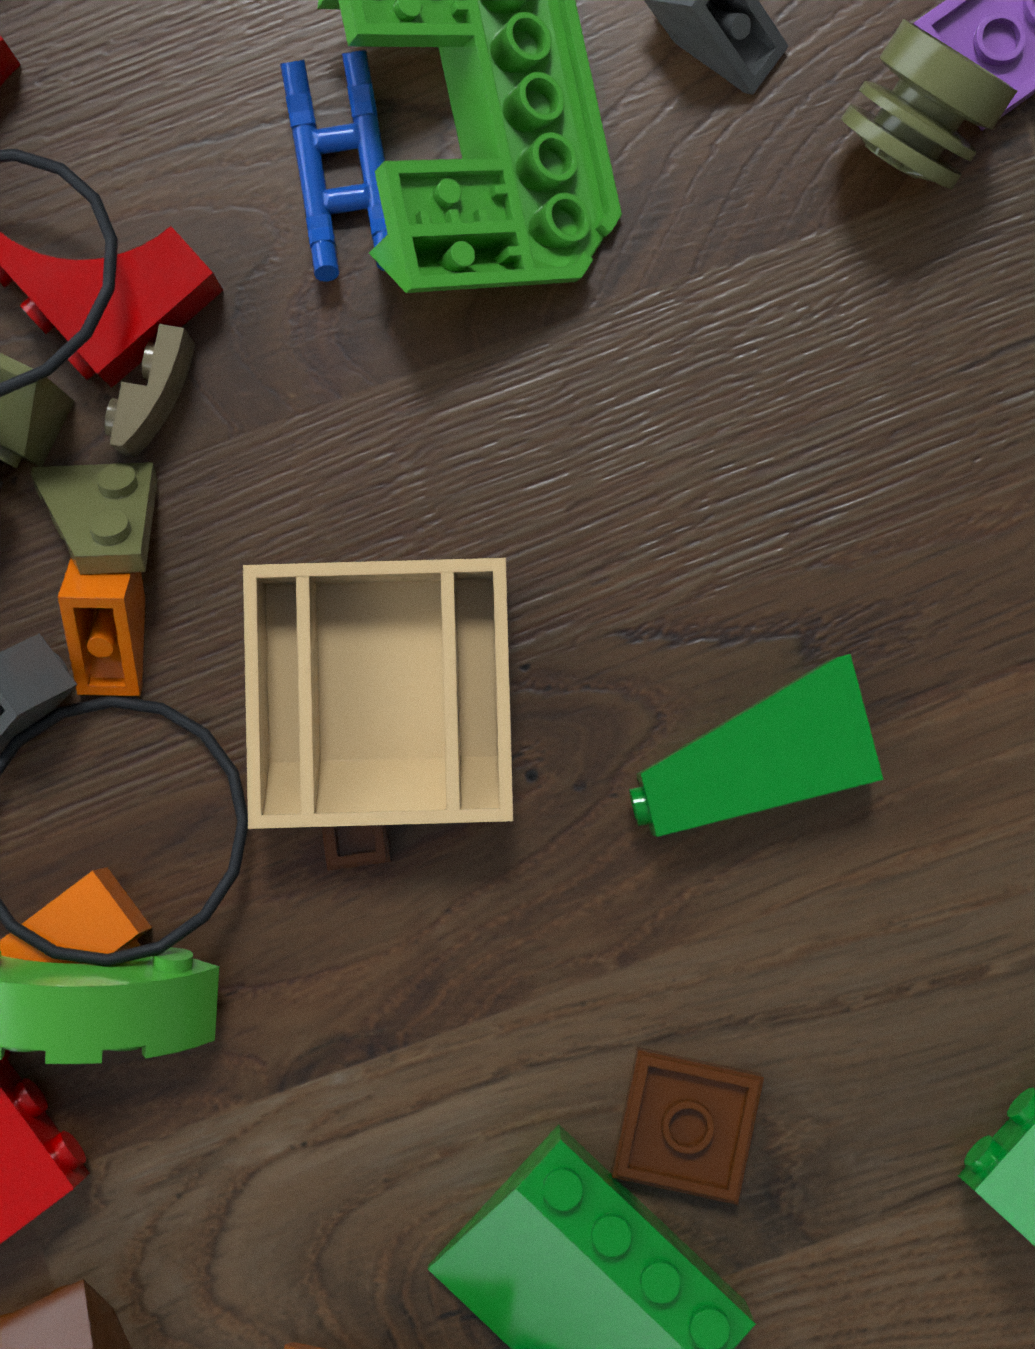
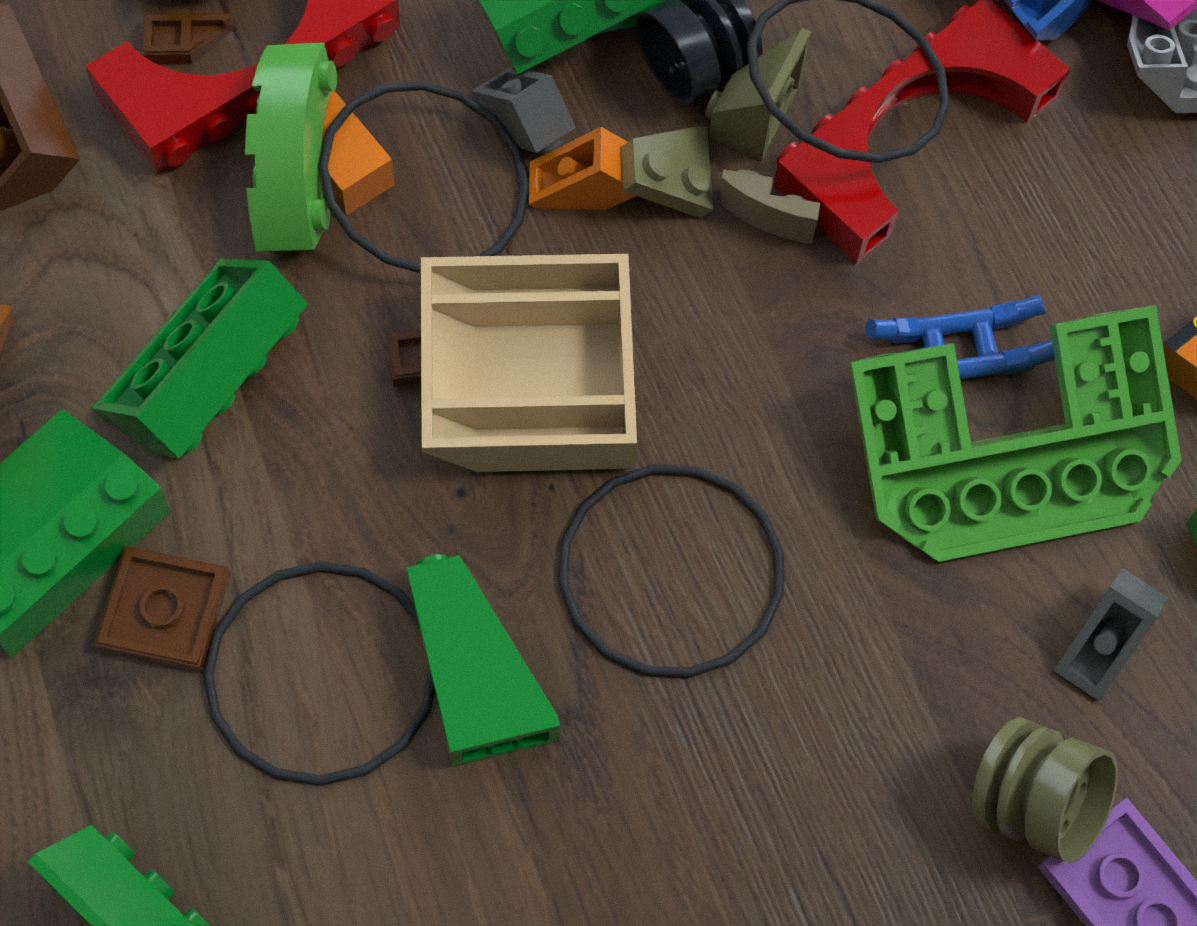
camera: 90 degrees right, 20 degrees down
none -> green slope [91,259,308,459]
none -> black piece [203,561,434,786]
none -> black piece [558,464,784,678]

